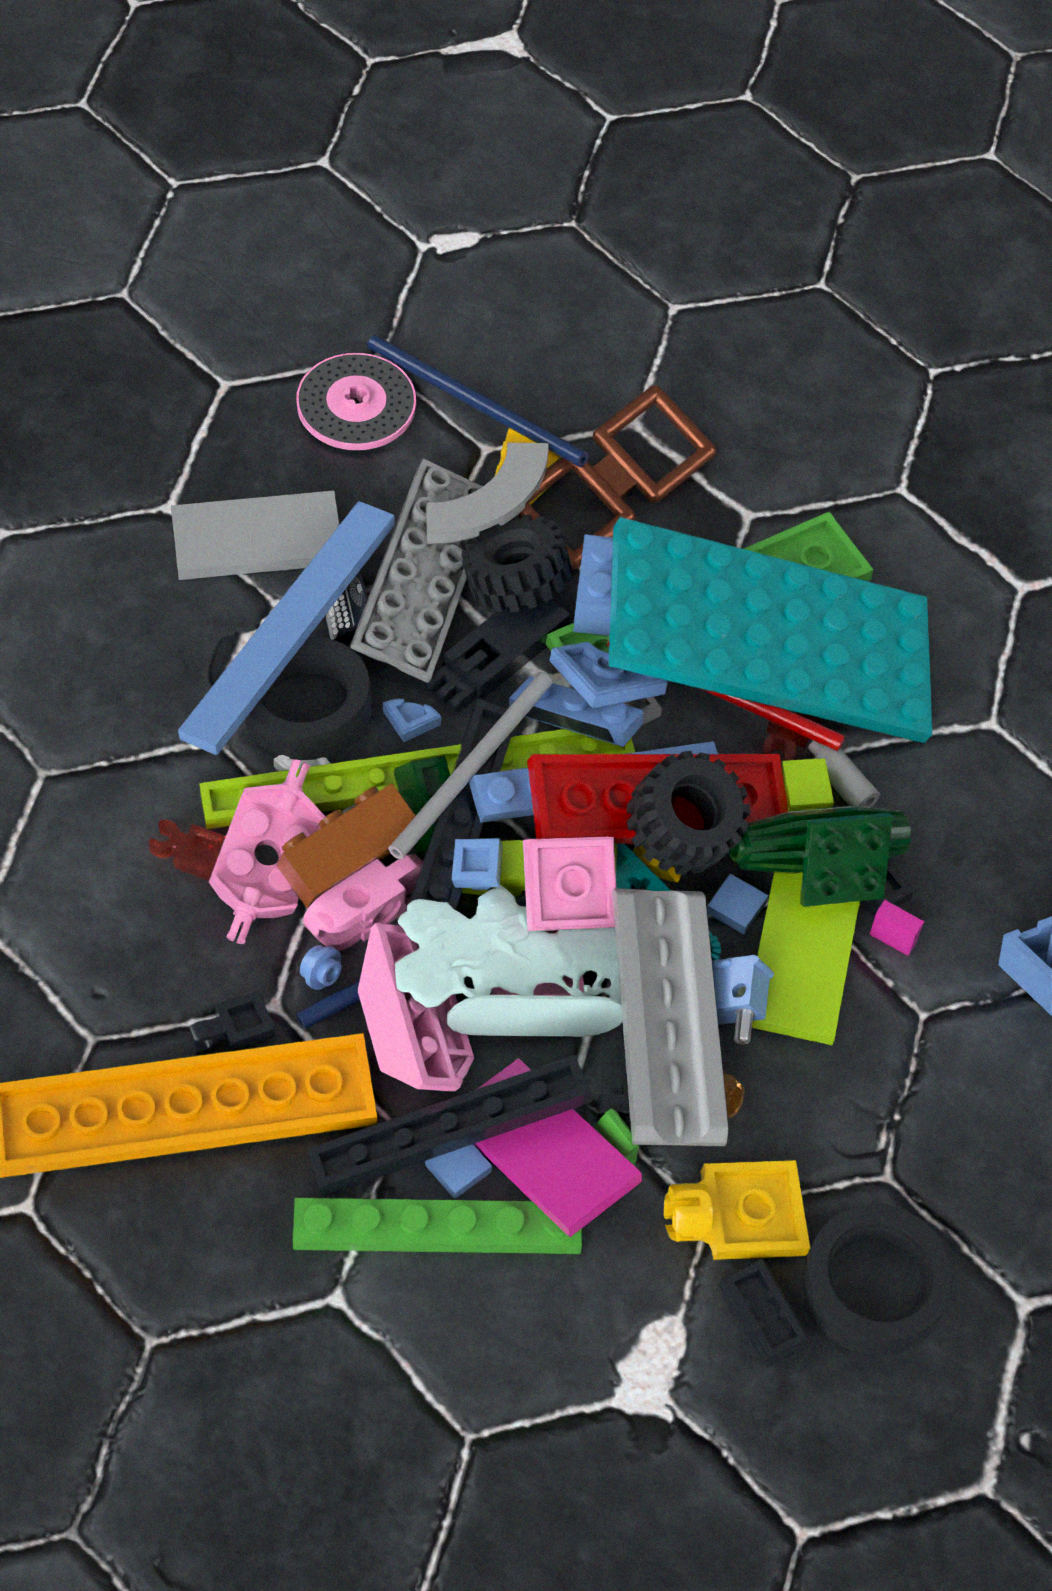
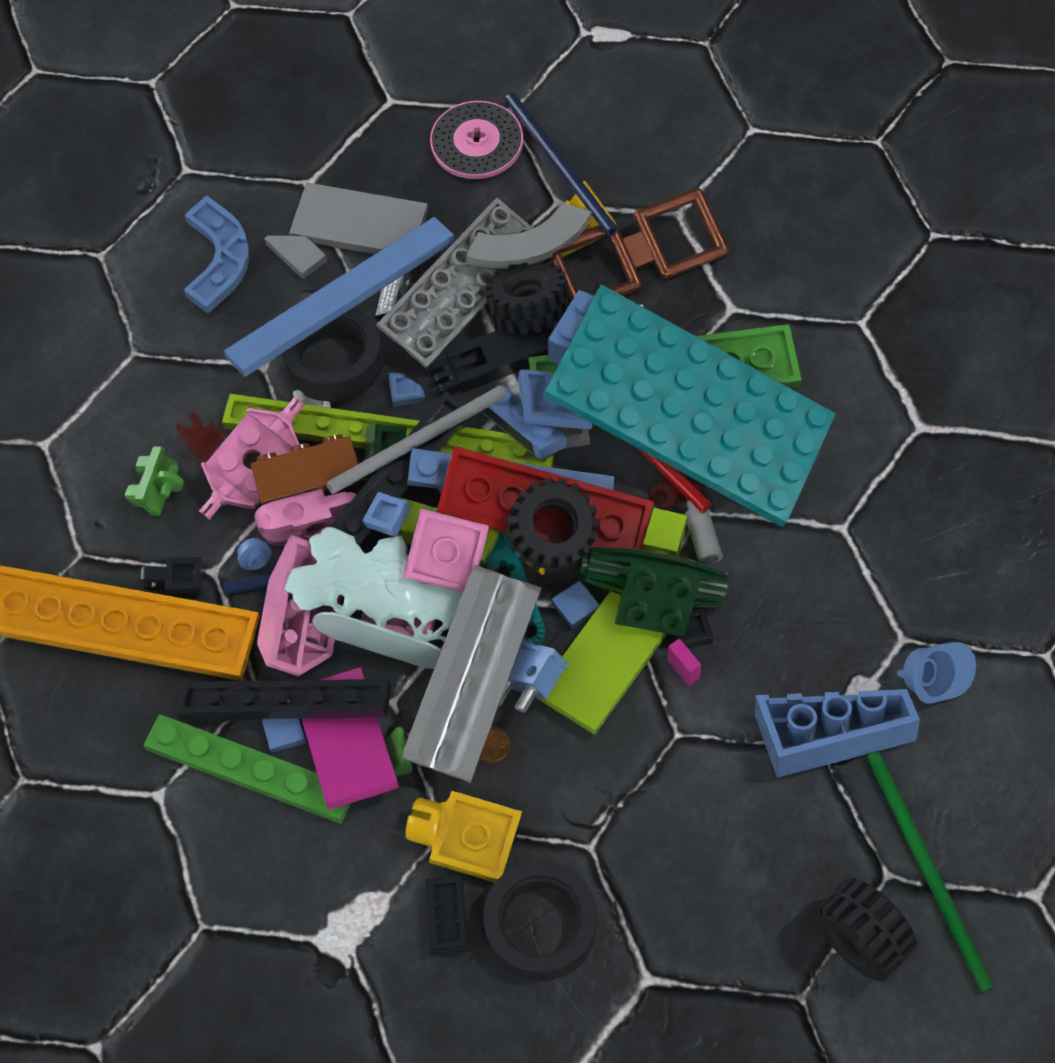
camera: 30 degrees right, 5 degrees up
none -> bright green hips [125,446,184,516]
none -> medium blue plate [184,195,249,314]
none -> light grey tile [264,236,327,280]

